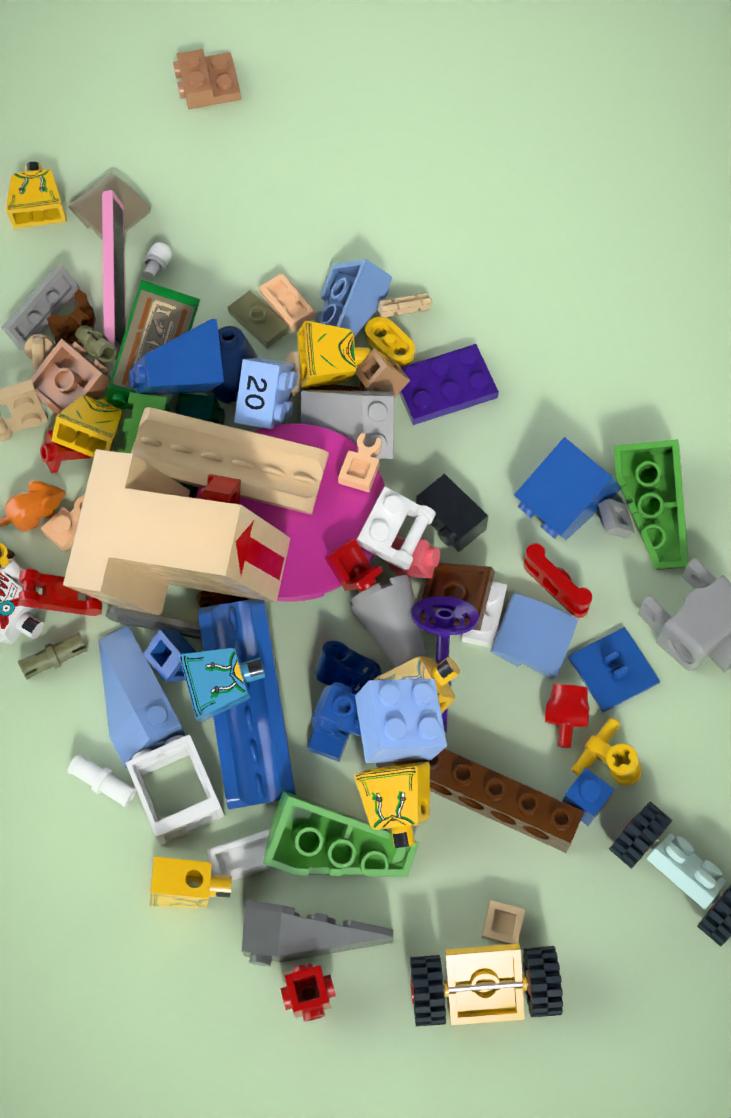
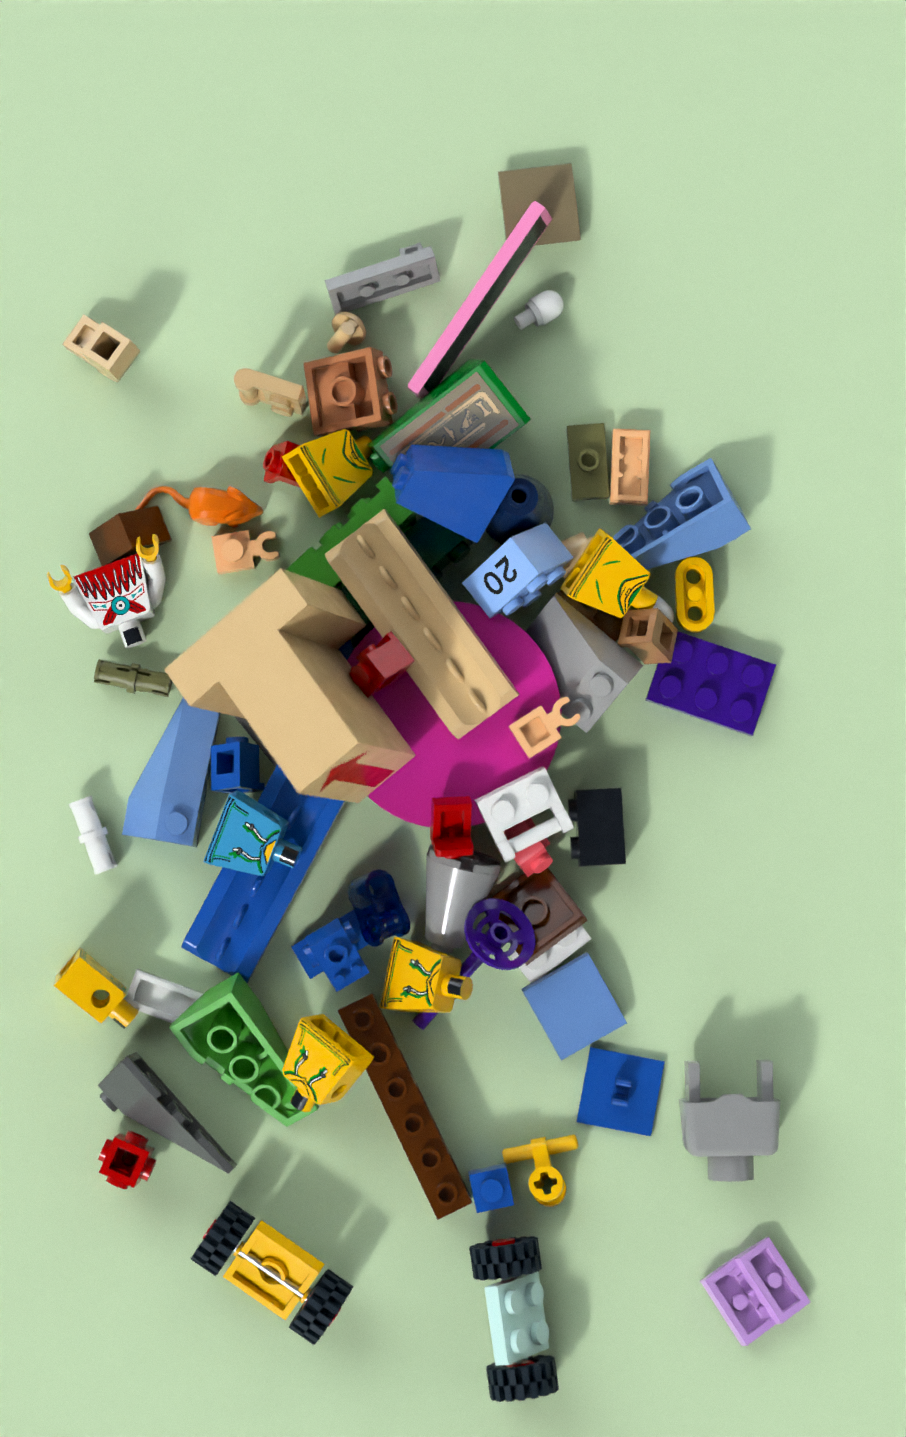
camera: 35 degrees right, 20 degrees up
yellow torso [6,162,67,229] -> none
red plate [18,569,102,616] -> none
reddish brown piece [47,289,96,344] -> none
olive pin [75,325,117,363] -> none
white window [125,734,225,845] -> none
nougat plate [173,49,241,109] -> none
light blue brick [355,679,447,763] -> none
tan axle [377,293,432,318] -> none
tan plate [481,900,525,944] -> none
blue slope [514,437,621,540] -> none
red plate [523,543,593,618] -> none
red piece [545,684,590,748] -> none
light grey plate [598,499,635,538] -> none
bright green wedge [614,439,688,570] -> none

